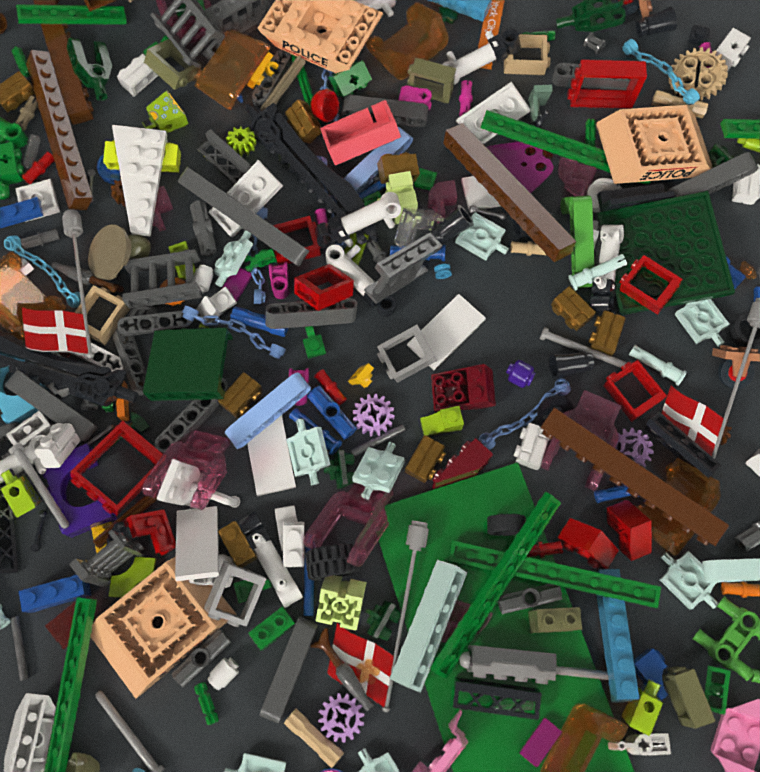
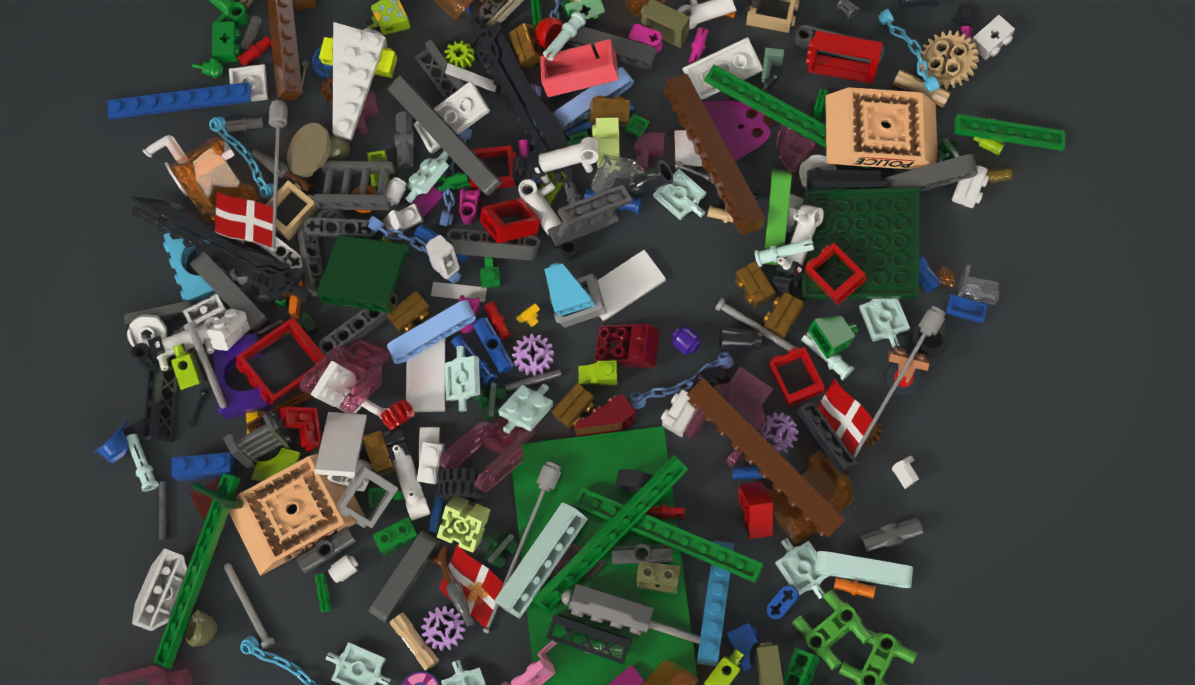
camera: 20 degrees right, 0 degrees up
dark azure bush [434,264,452,279] -> none
red brick [558,518,619,570] -> none
none -> dark green piece [192,482,243,509]
none -> red gear [381,400,415,430]
none -> white brick [426,235,460,279]
none -> white sticker [431,282,487,302]
none -> white sticker [445,63,496,92]
none -> light aqua pin [543,12,586,60]
none -> medium azure slope [544,263,596,316]
none -> blue beam [767,585,799,619]
none -> green torso [808,316,858,359]

